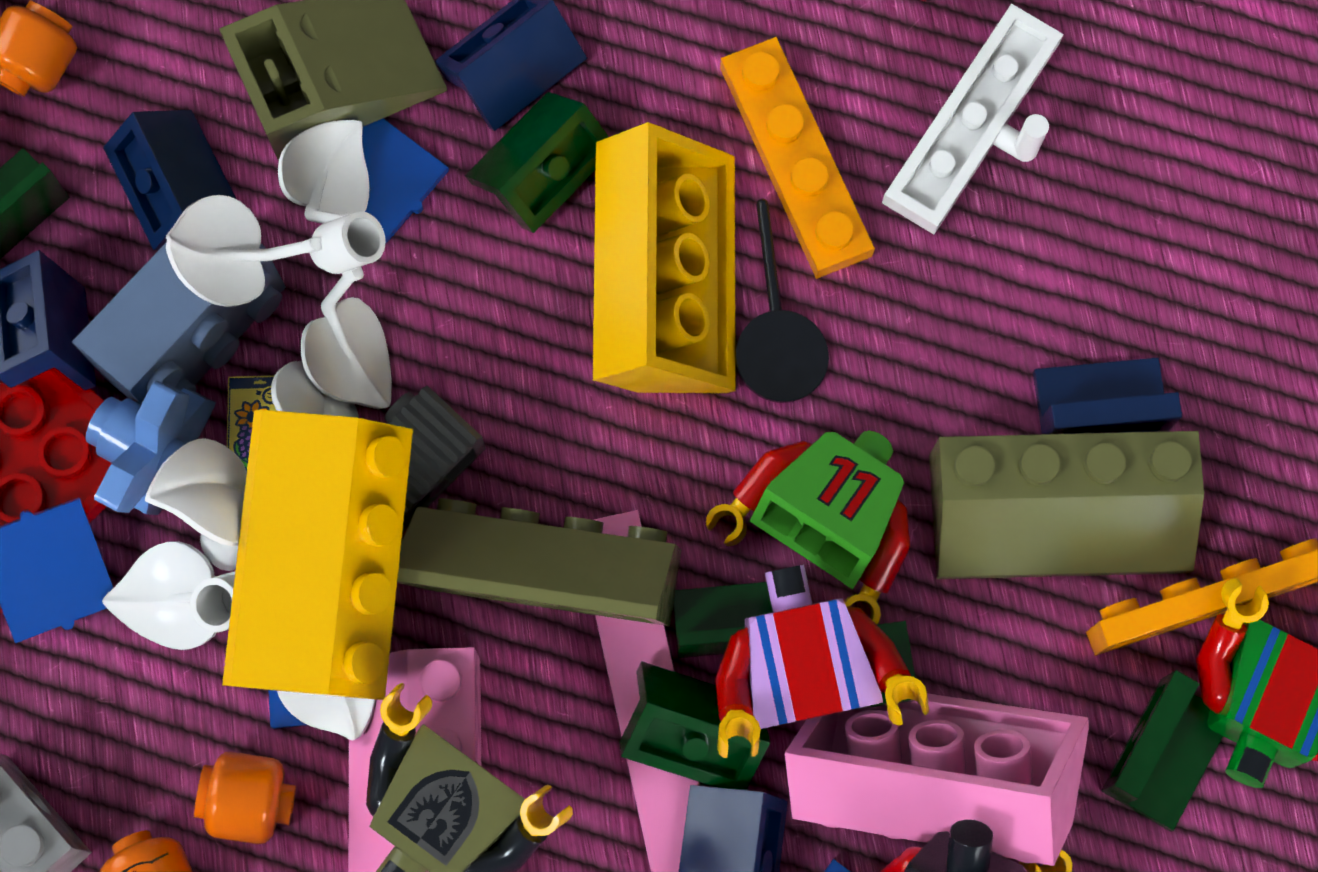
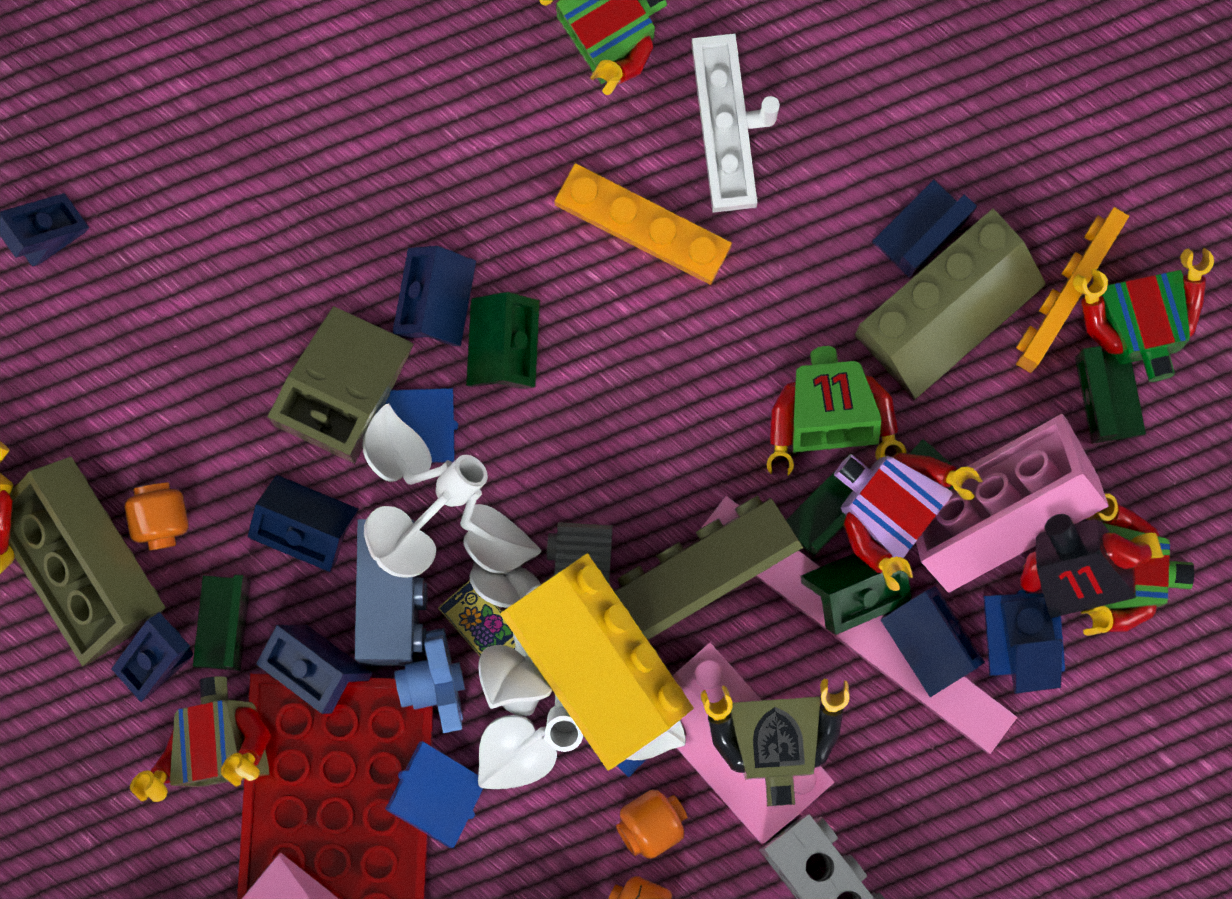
camera: 40 degrees left, 5 degrees up
yellow slope [593,122,736,393] -> none
black piece [735,199,829,403] -> none

